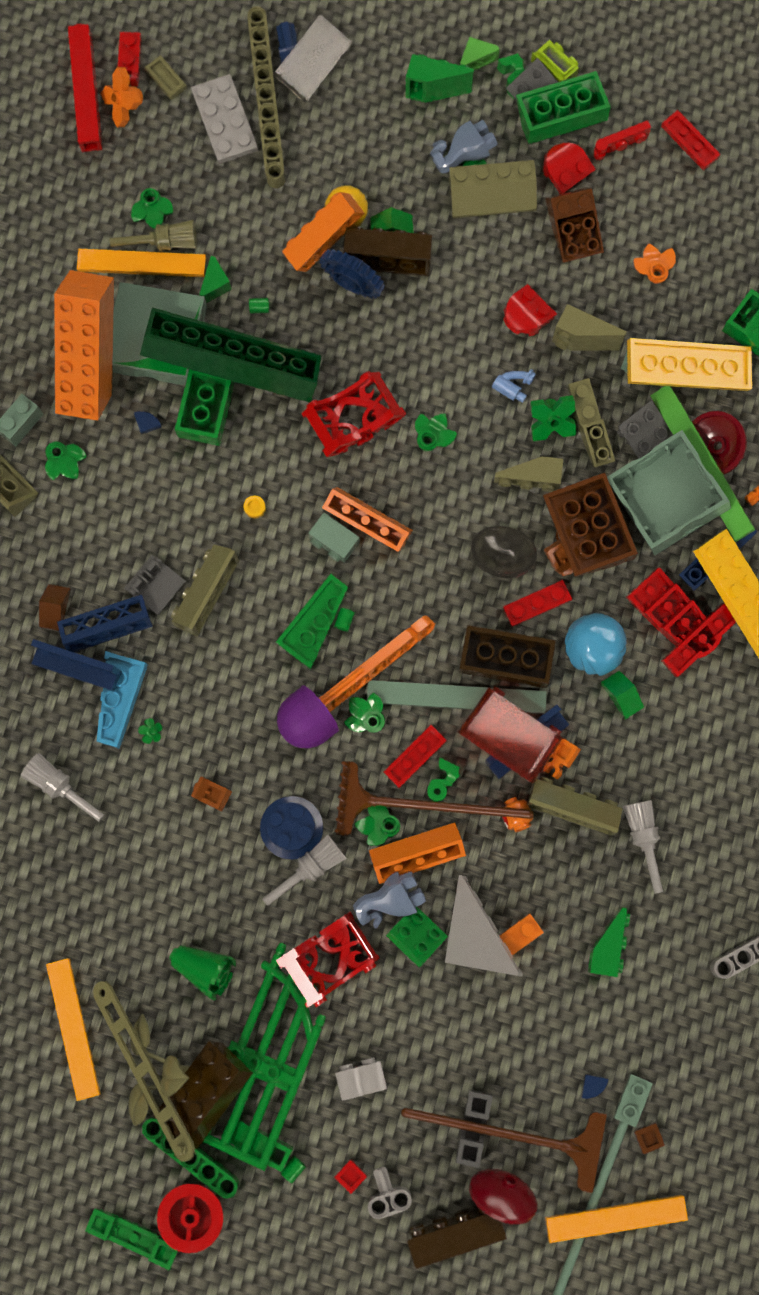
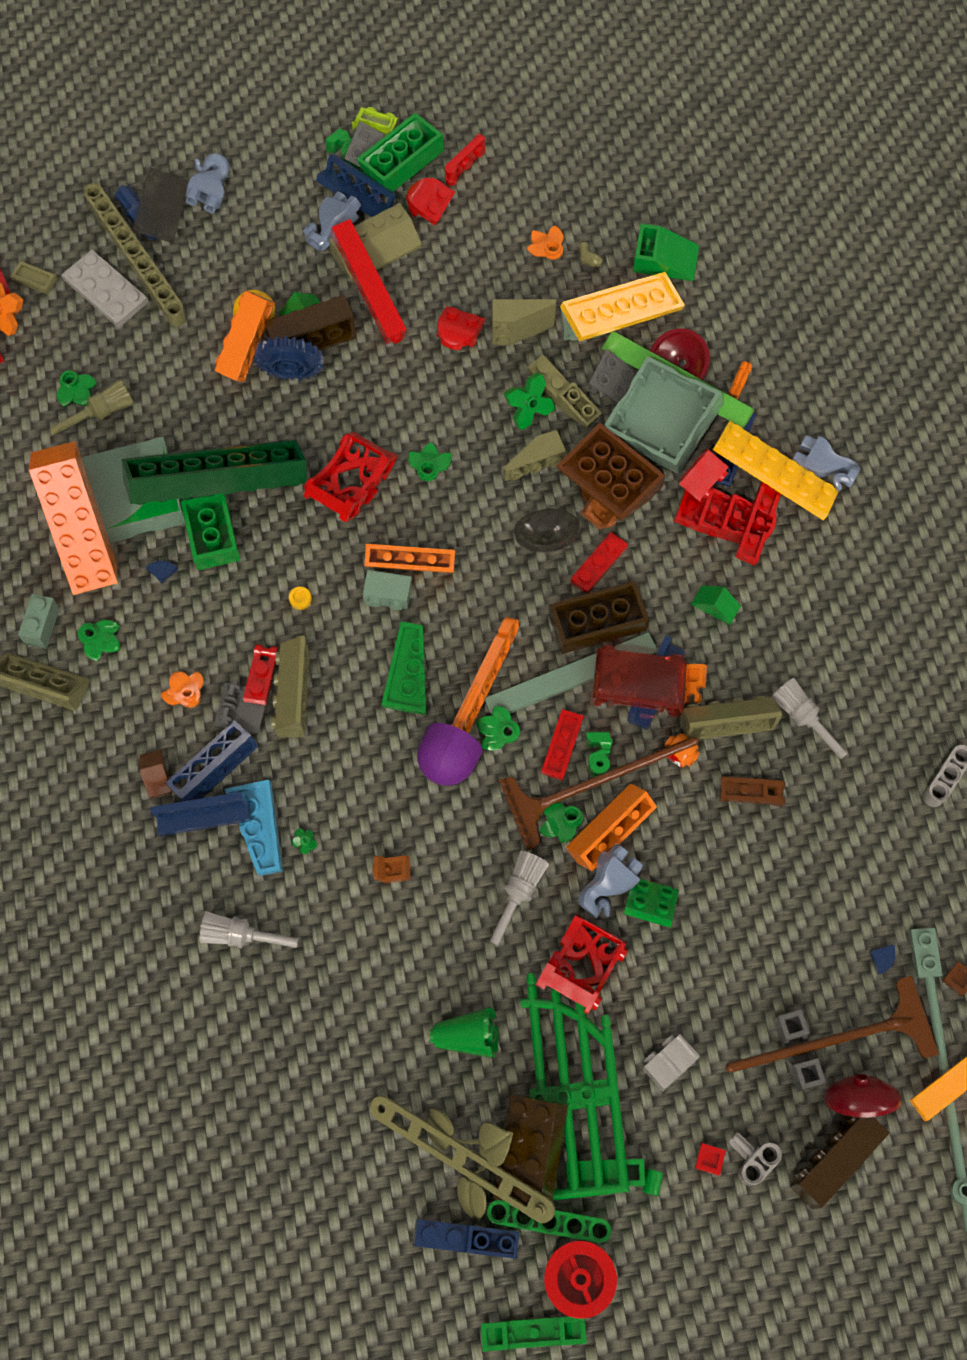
camera: 30 degrees left, 10 degrees down
light orange tile [46,958,101,1101] -> none
light orange tile [77,249,206,277] -> none
green slope [199,256,232,304] -> none
green hinge [249,298,269,314] -> none
dark blue piece [260,796,323,860] -> none
green hinge [334,608,355,632] -> none
green slope [405,54,474,103] -> none
light grey tile [445,875,523,977] -> none
bright green slope [460,37,500,71] -> none
medium blue plant [492,369,536,403] -> none
orange brick [499,914,544,955] -> none
reddish brown slope [545,187,604,263] -> none
dark azure piece [565,613,627,676] -> none
green slope [588,907,630,977] -> none
red plate [661,110,721,171] -> none
none -> orange plate [161,671,204,708]
none -> sand blue hips [186,154,229,214]
none -> red plate [243,644,279,705]
none -> dark blue fence [316,154,396,217]
none -> red brick [331,219,407,345]
none -> dark blue slope [413,1219,519,1259]
none -> olive arm [579,242,603,267]
none -> brick [678,448,728,501]
none -> reddish brown plate [720,776,785,806]

